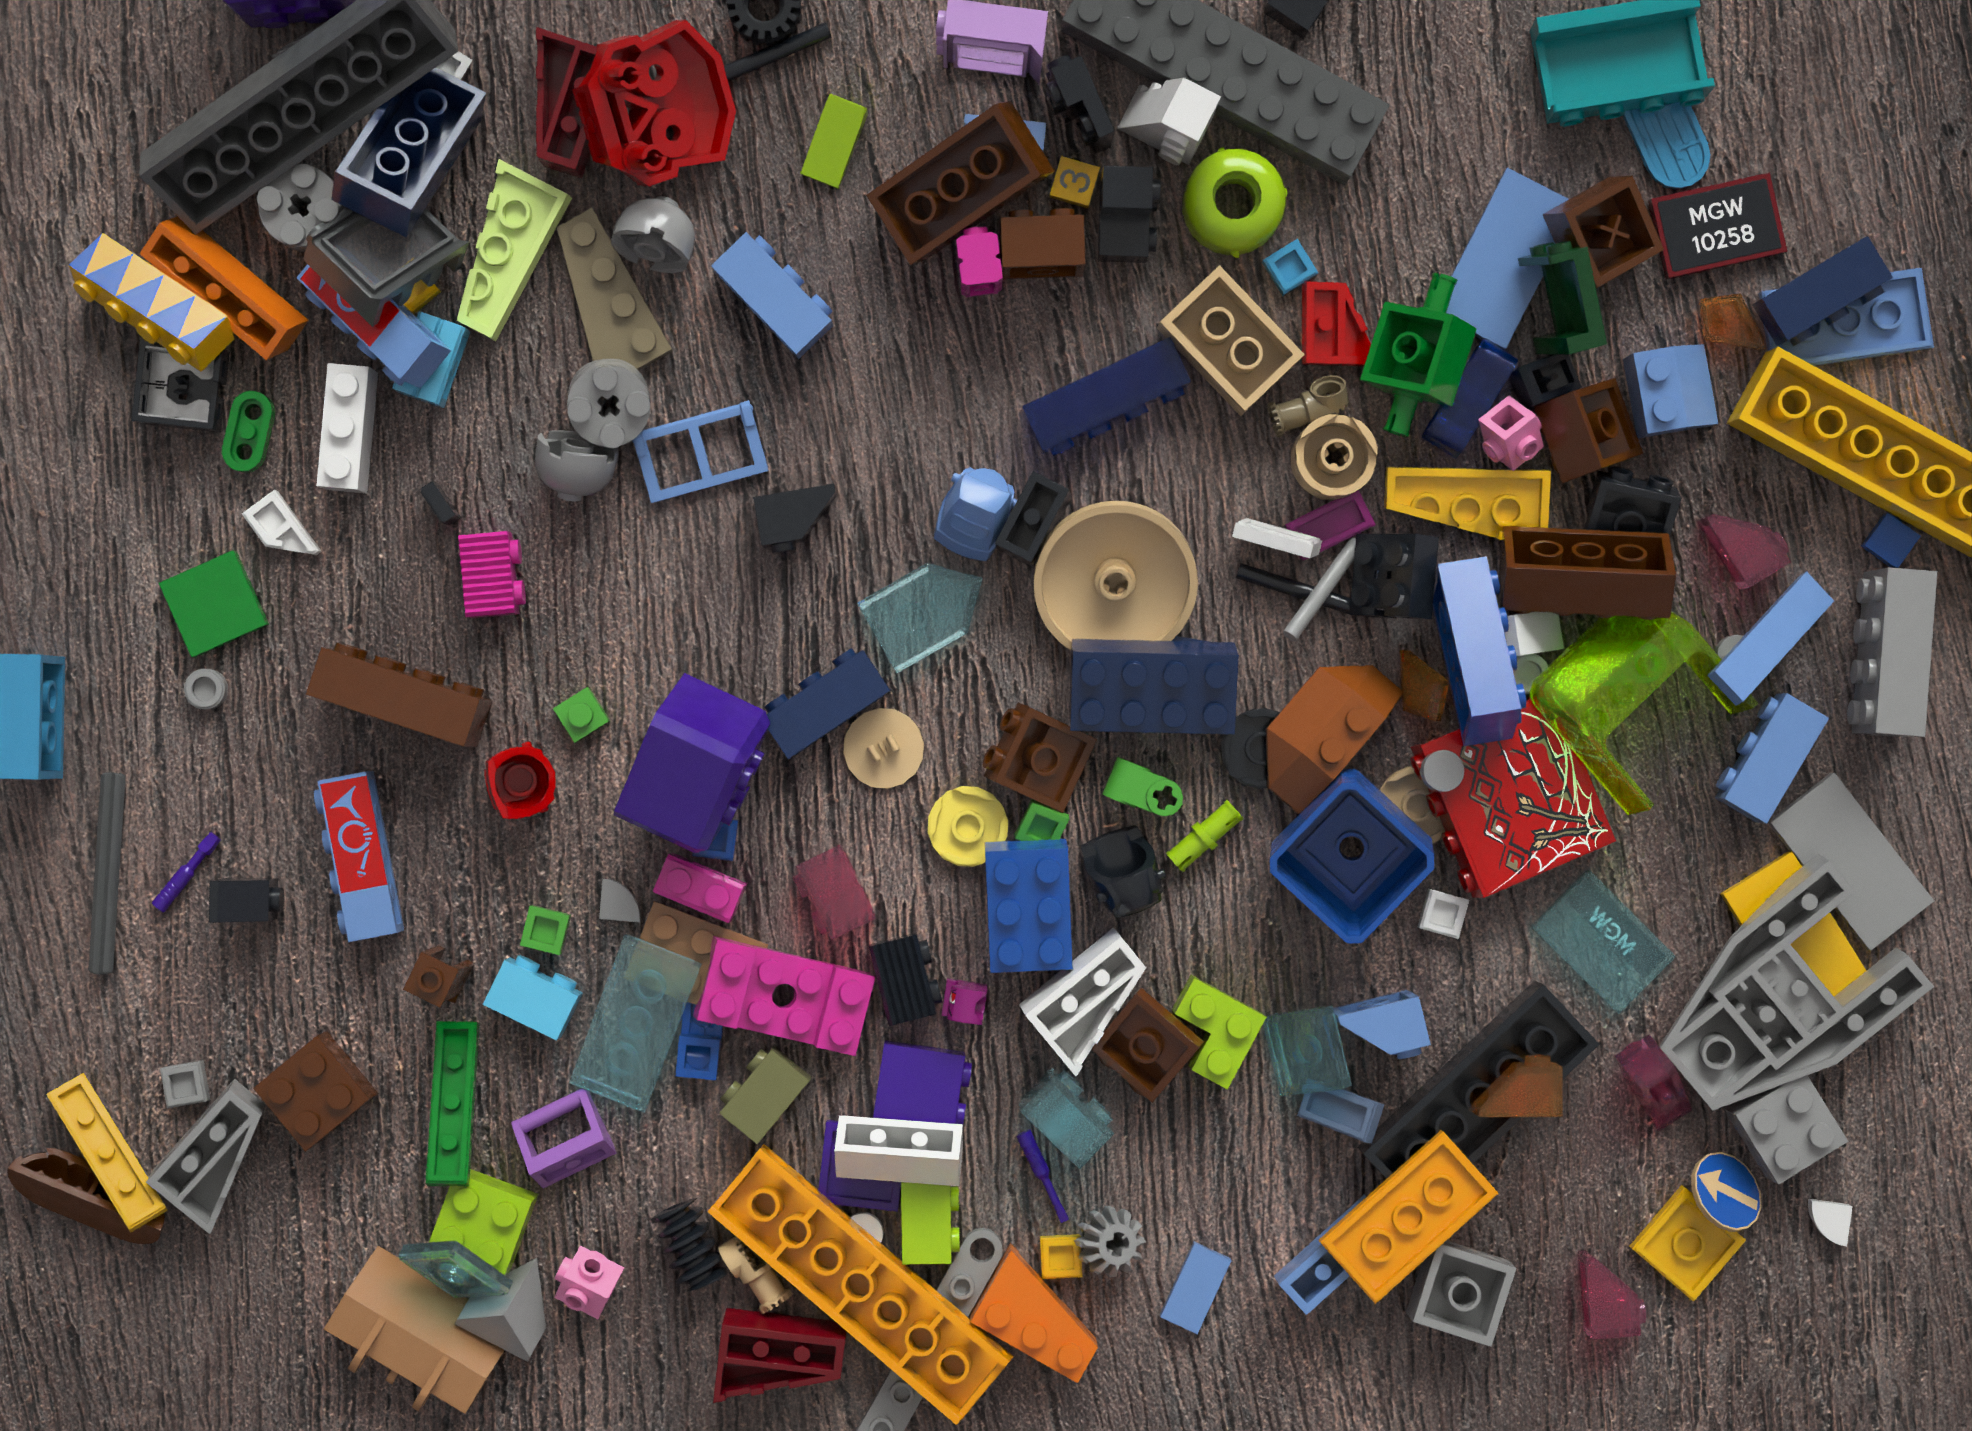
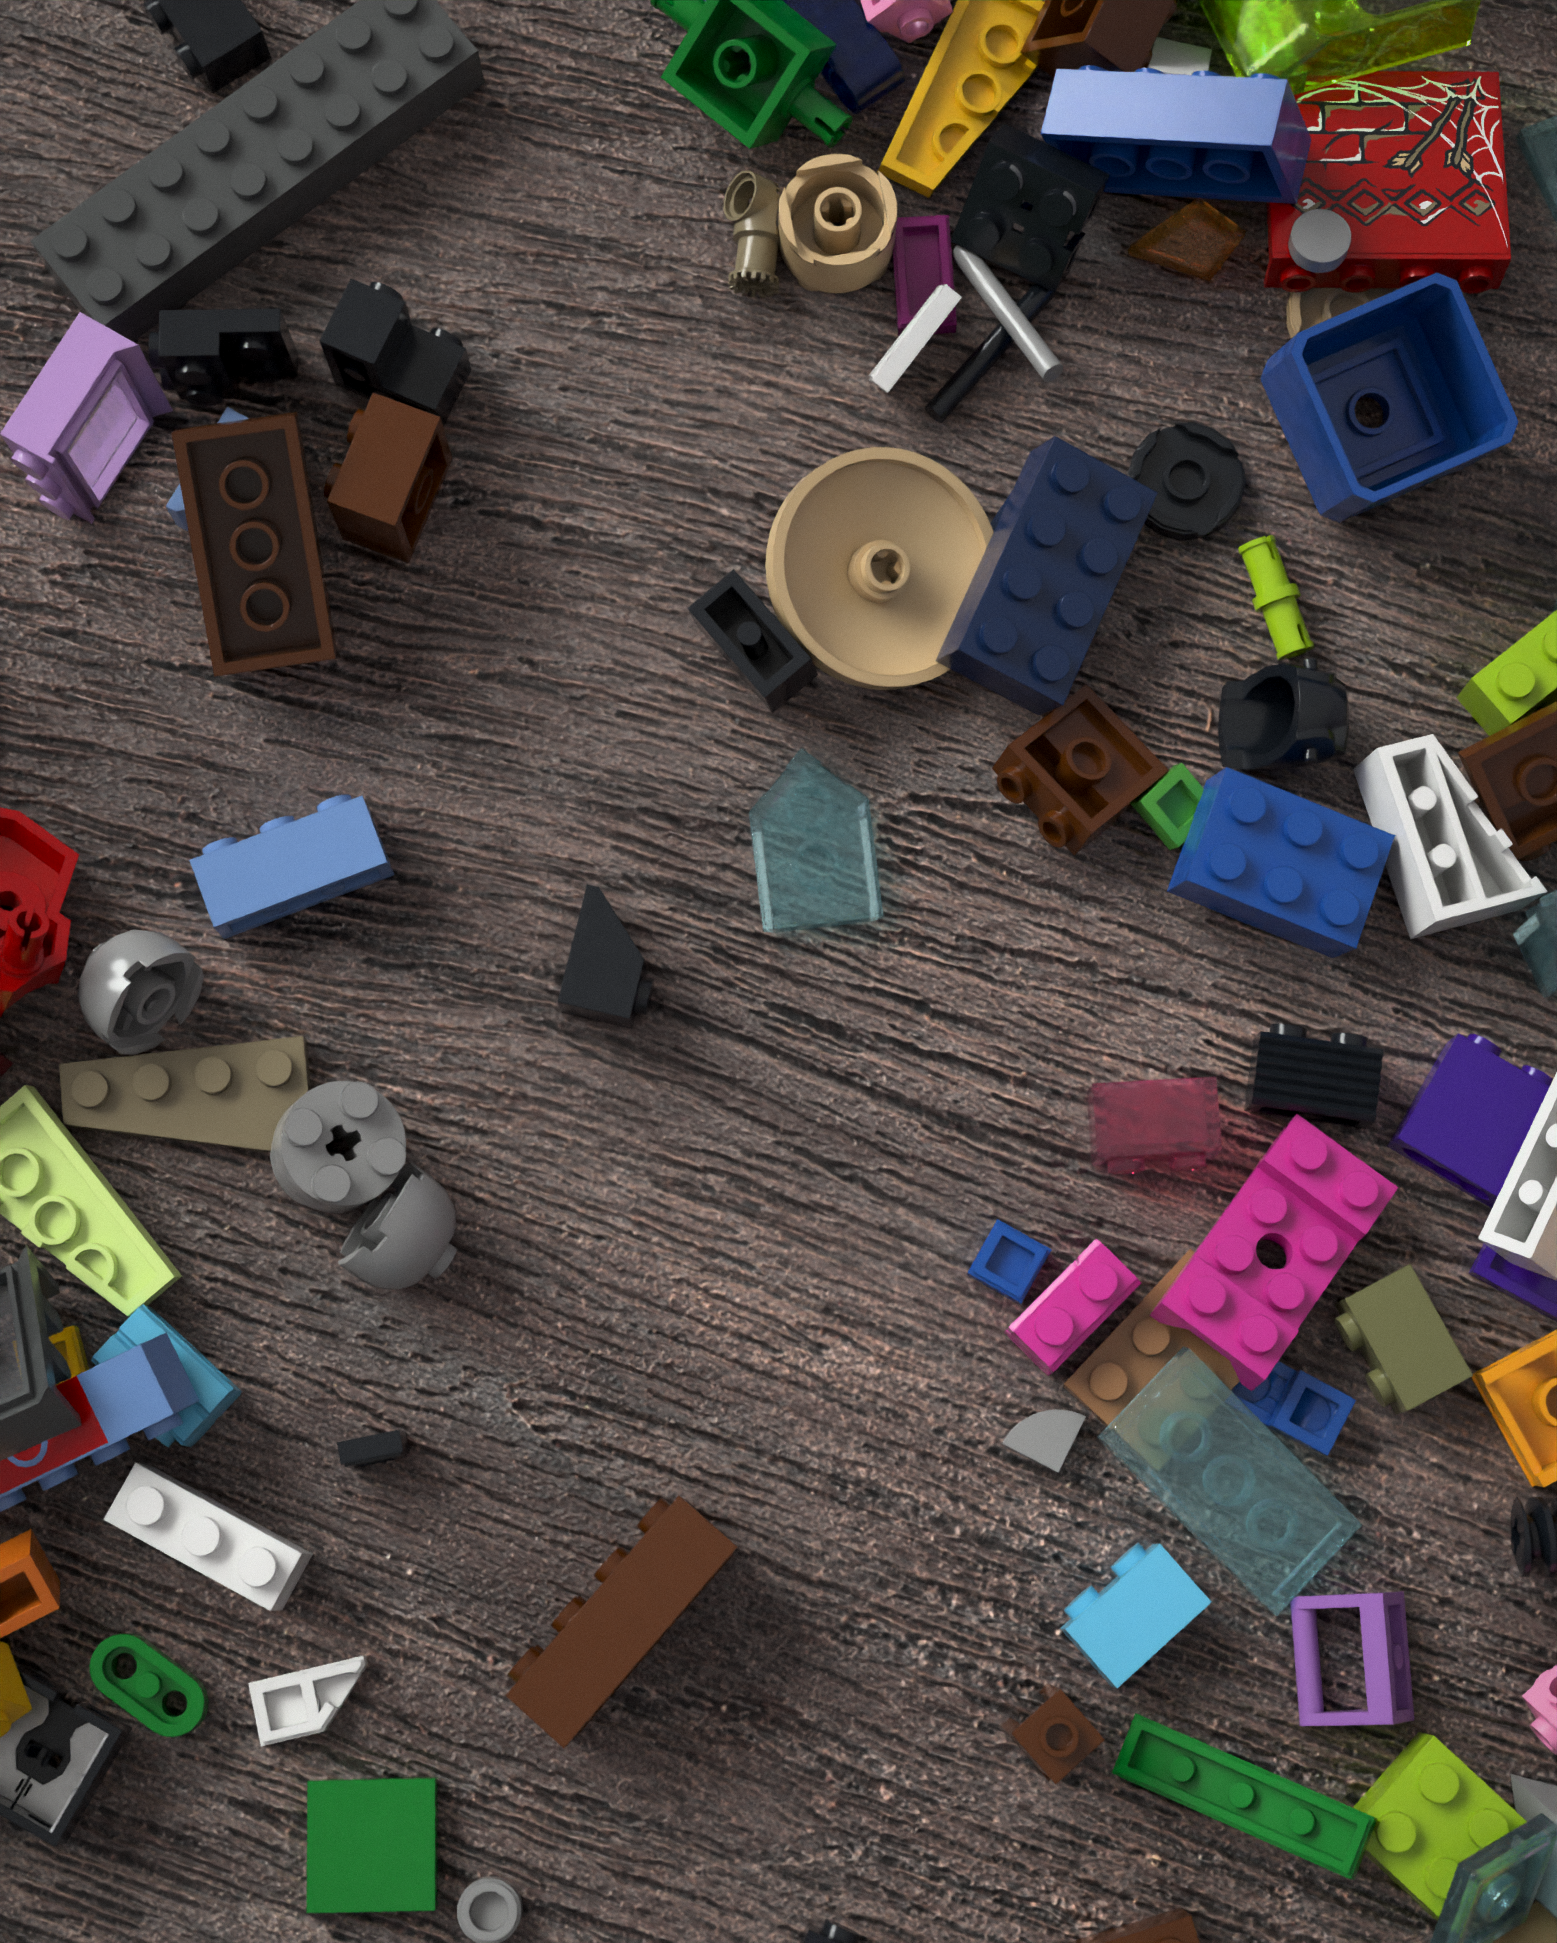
camera: 70 degrees left, 10 degrees down
brick [314,771,404,942] -> none
dark pink brick [458,531,526,618] -> none
red helmet [484,741,556,819] -> none
bright green plate [520,905,571,955] -> none
bright green plate [553,687,611,743] -> none
dark purple plate [614,673,770,853] -> none
medium blue window [632,400,769,503] -> none
dark blue brick [764,648,891,759] -> none
lime slope [800,94,868,189] -> none
tan piece [843,708,924,789] -> none
light yellow tile [928,786,1008,867] -> none
medium blue helmet [934,467,1017,562] -> none
magenta leg [942,978,987,1025] -> none
dark pink brick [956,227,1003,297] -> none
clear blue brick [1021,337,1191,457] -> none
yellow tile [1049,156,1100,208] -> none
bright green piece [1102,757,1183,816] -> none
white wedge [1117,77,1221,165] -> none
tan brick [1157,265,1305,416] -> none
lime piece [1182,146,1288,258] -> none
dark azure tile [1262,239,1318,296] -> none
dark orange wedge [1266,665,1403,814] -> none
red wing [1302,281,1371,367] -> none
white tile [1417,888,1469,939] -> none

